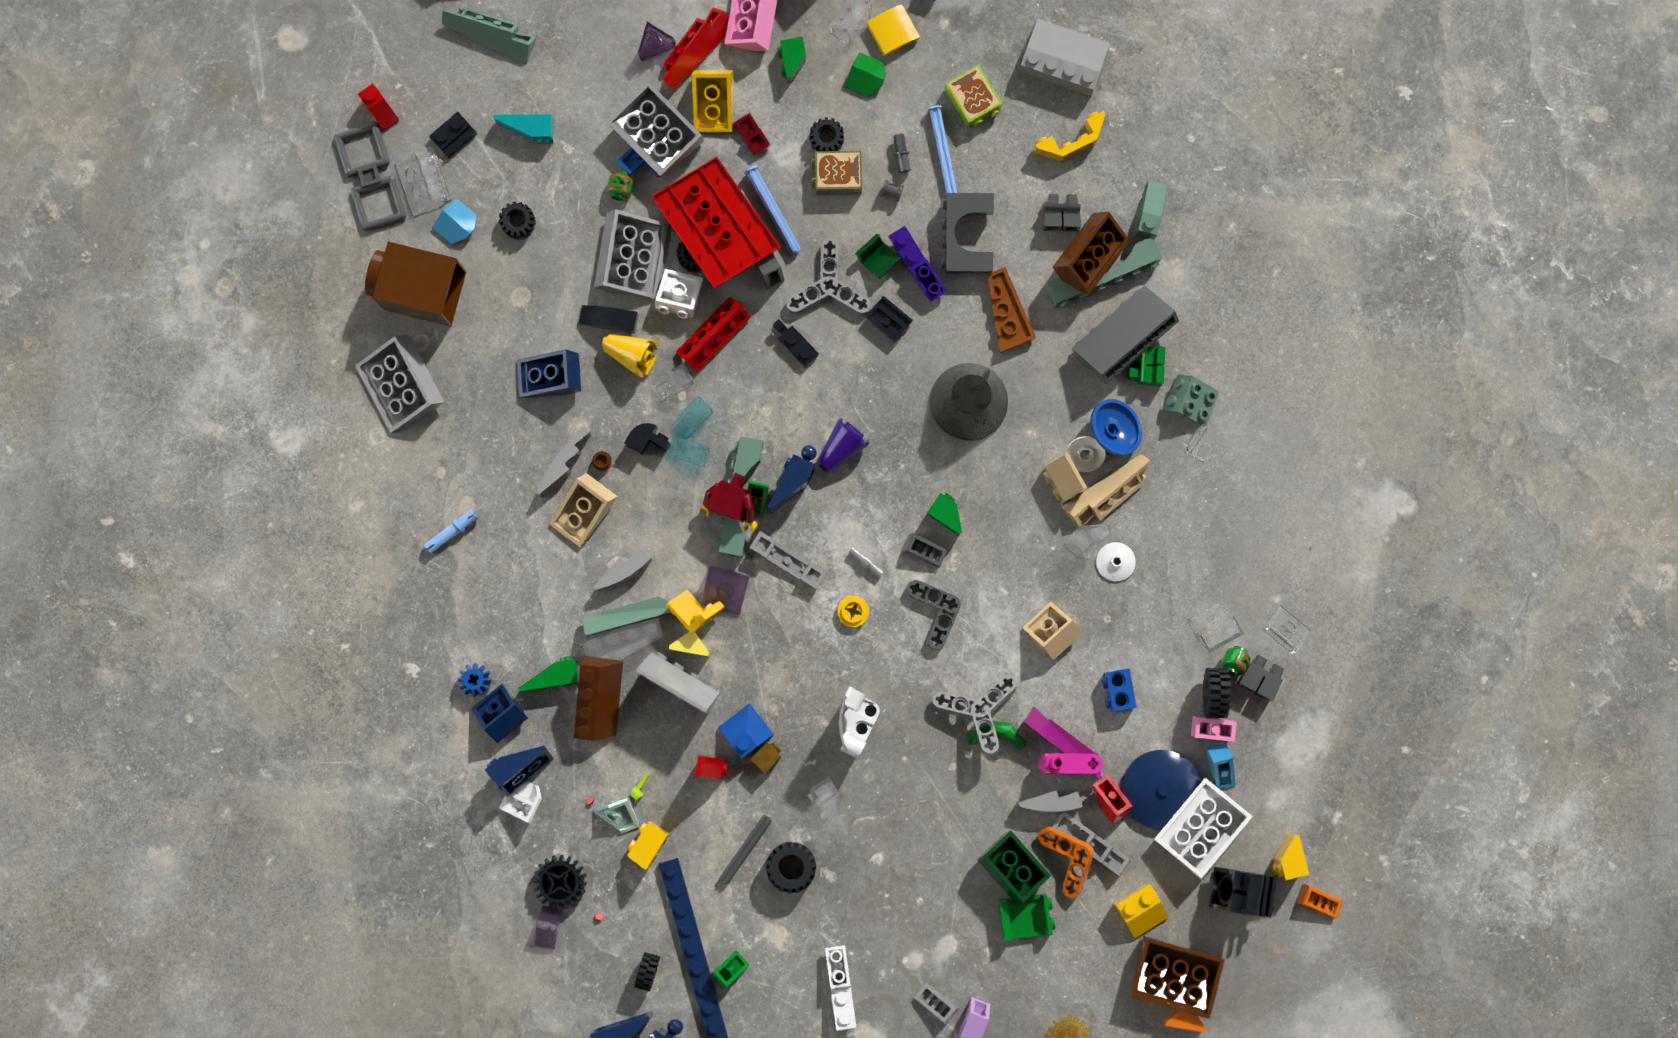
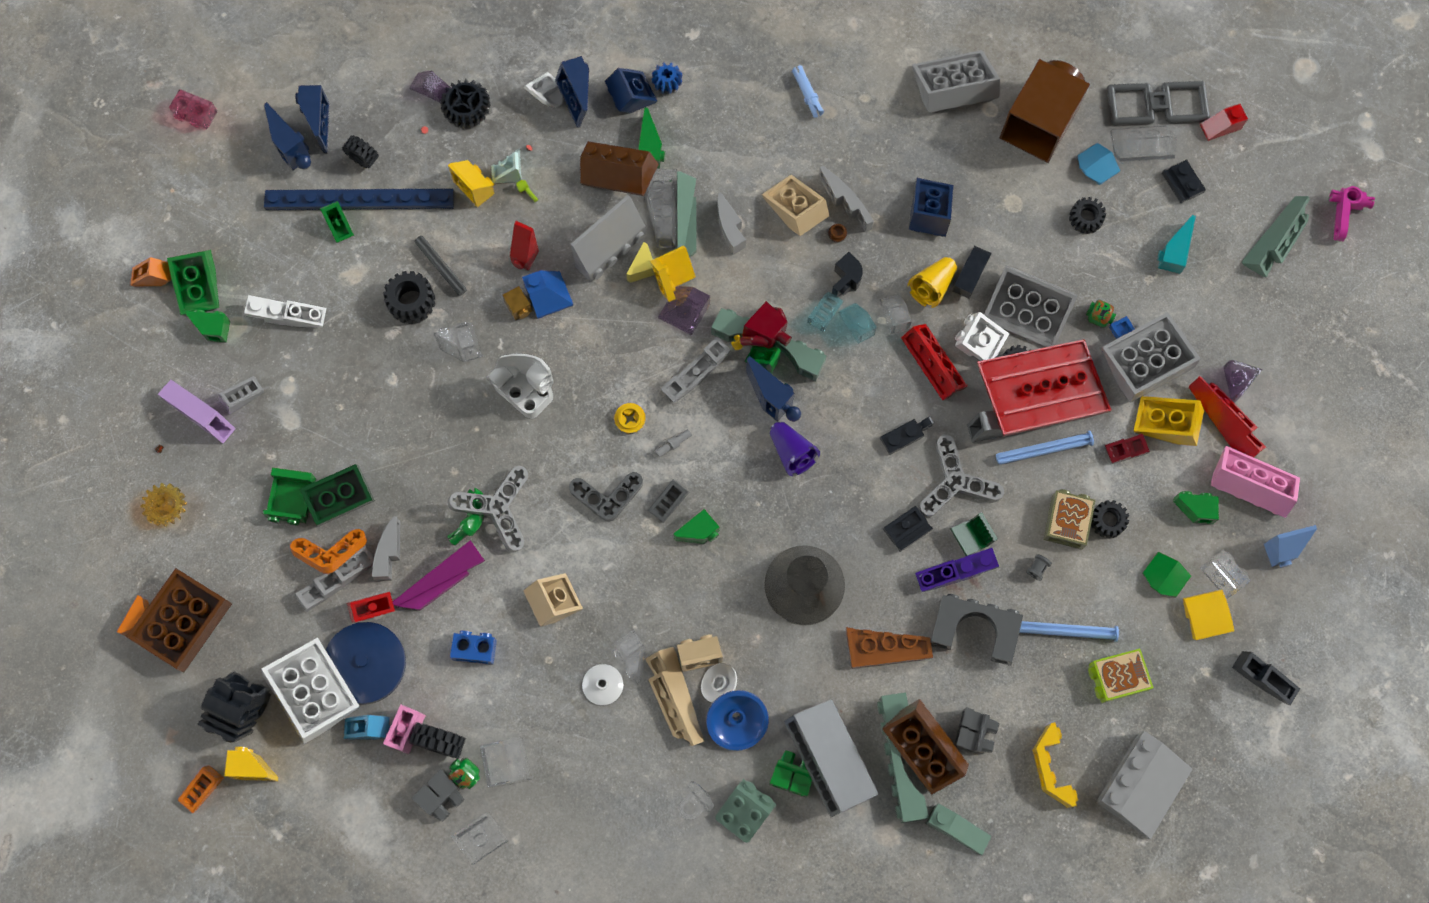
camera: 105 degrees right, 10 degrees down
dark grey axle [893,133,911,173] -> none
dark pink piece [1038,753,1103,774] -> none
yellow slope [1113,883,1169,938] -> none

